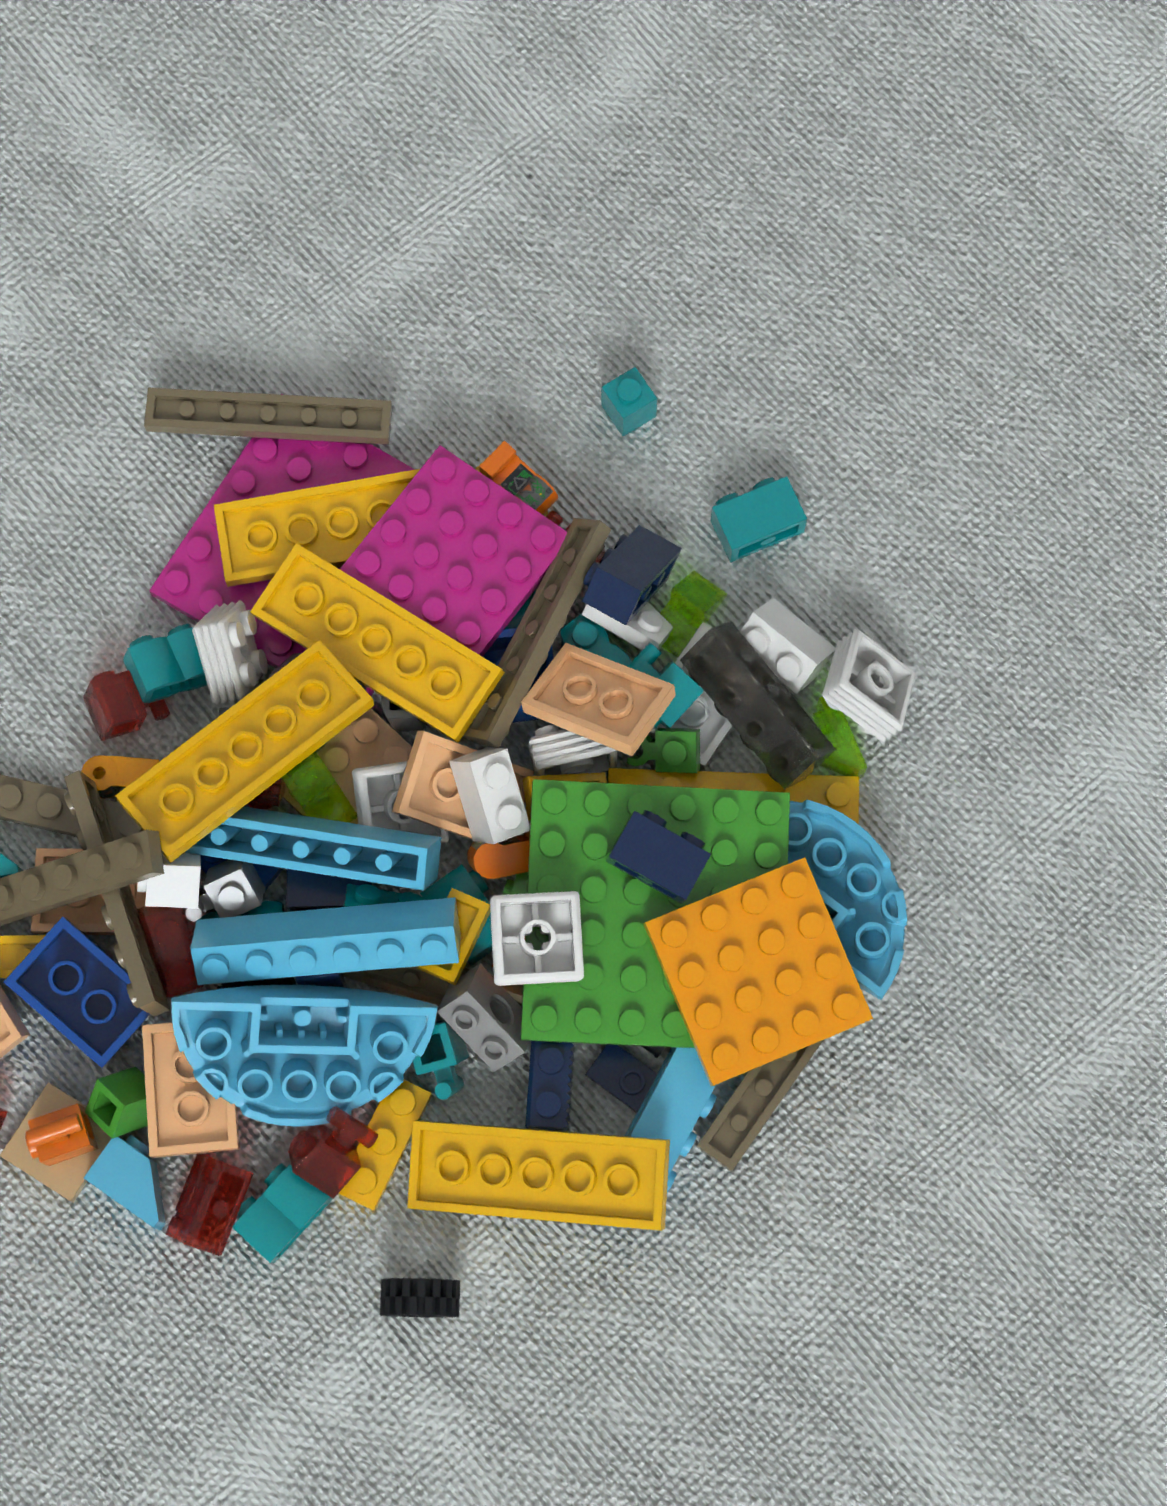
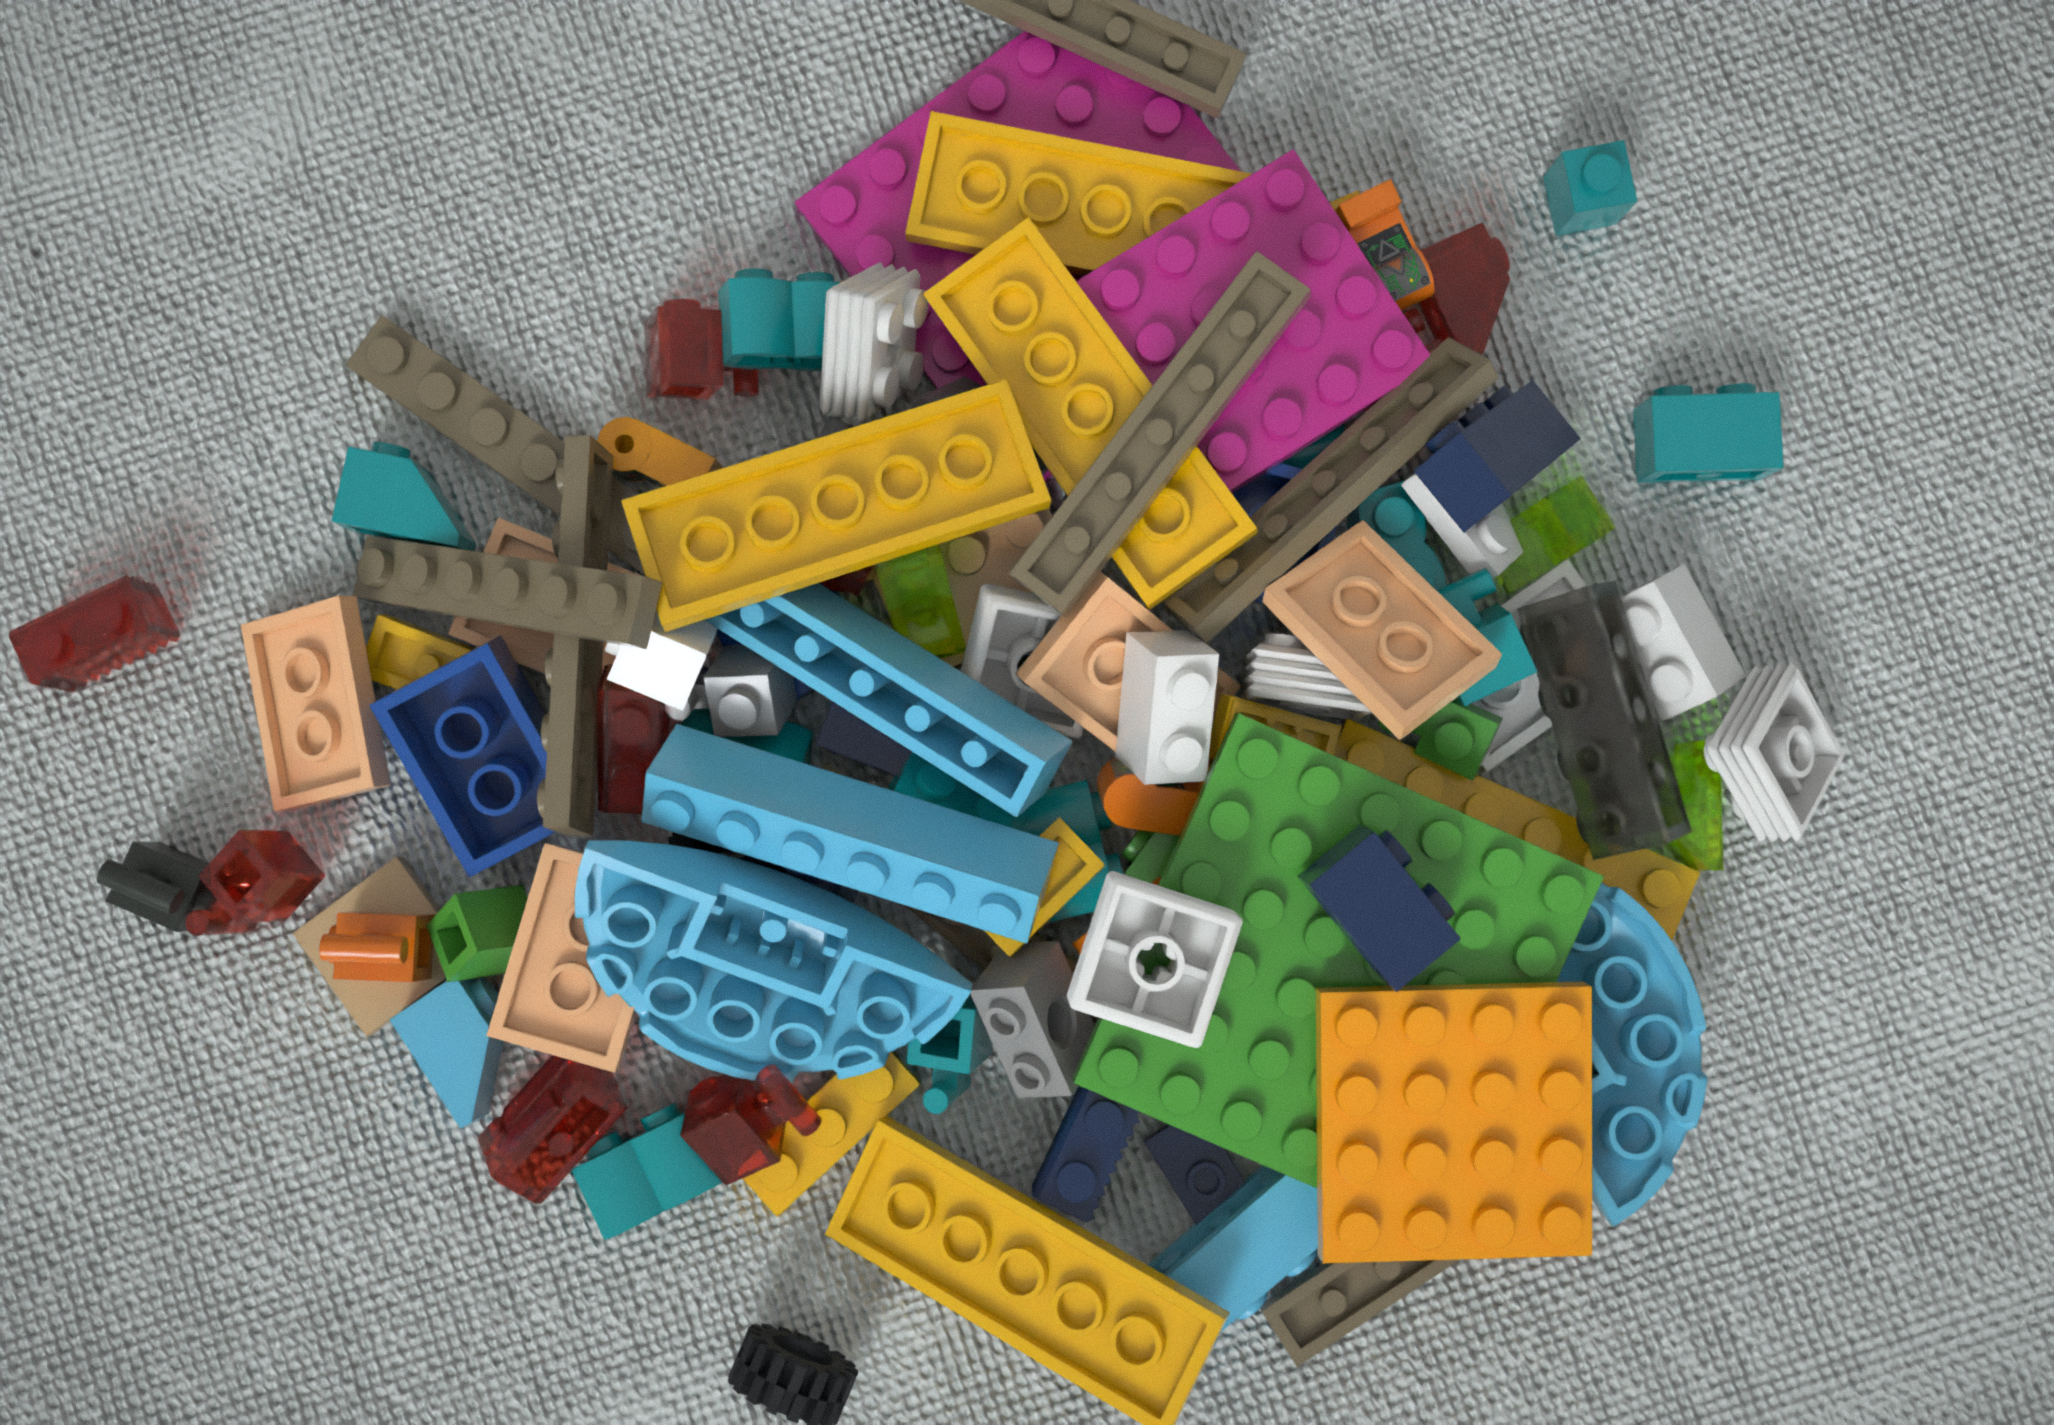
camera: 20 degrees right, 10 degrees up
none -> dark tan plate [1009,251,1311,617]
none -> clear red slope [1418,222,1510,355]

